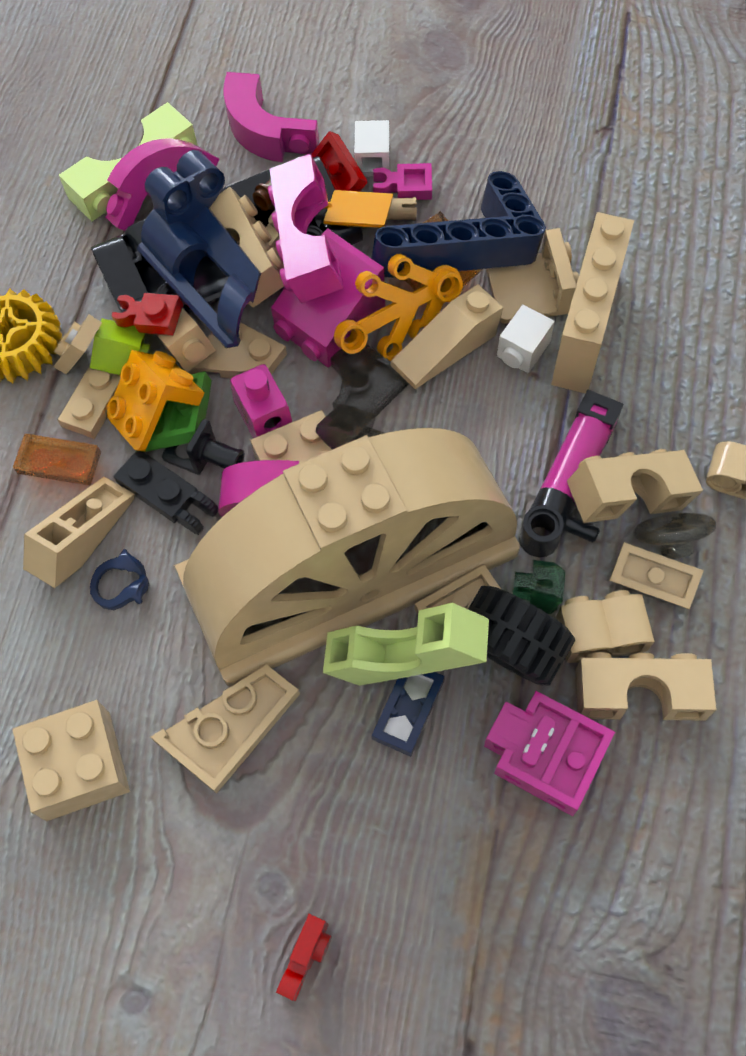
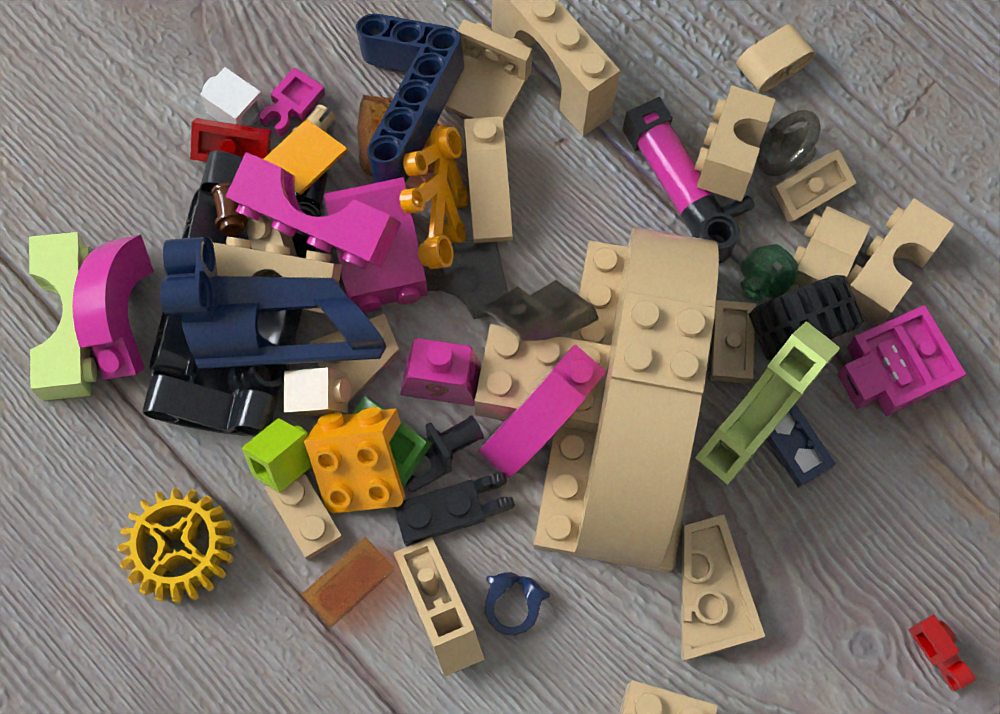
camera: 60 degrees left, 5 degrees up
tan piece [54,314,102,375] -> none
red plate [111,293,184,336] -> none
dark pink arch [223,72,319,162] -> none
white brick [497,304,555,373] -> none

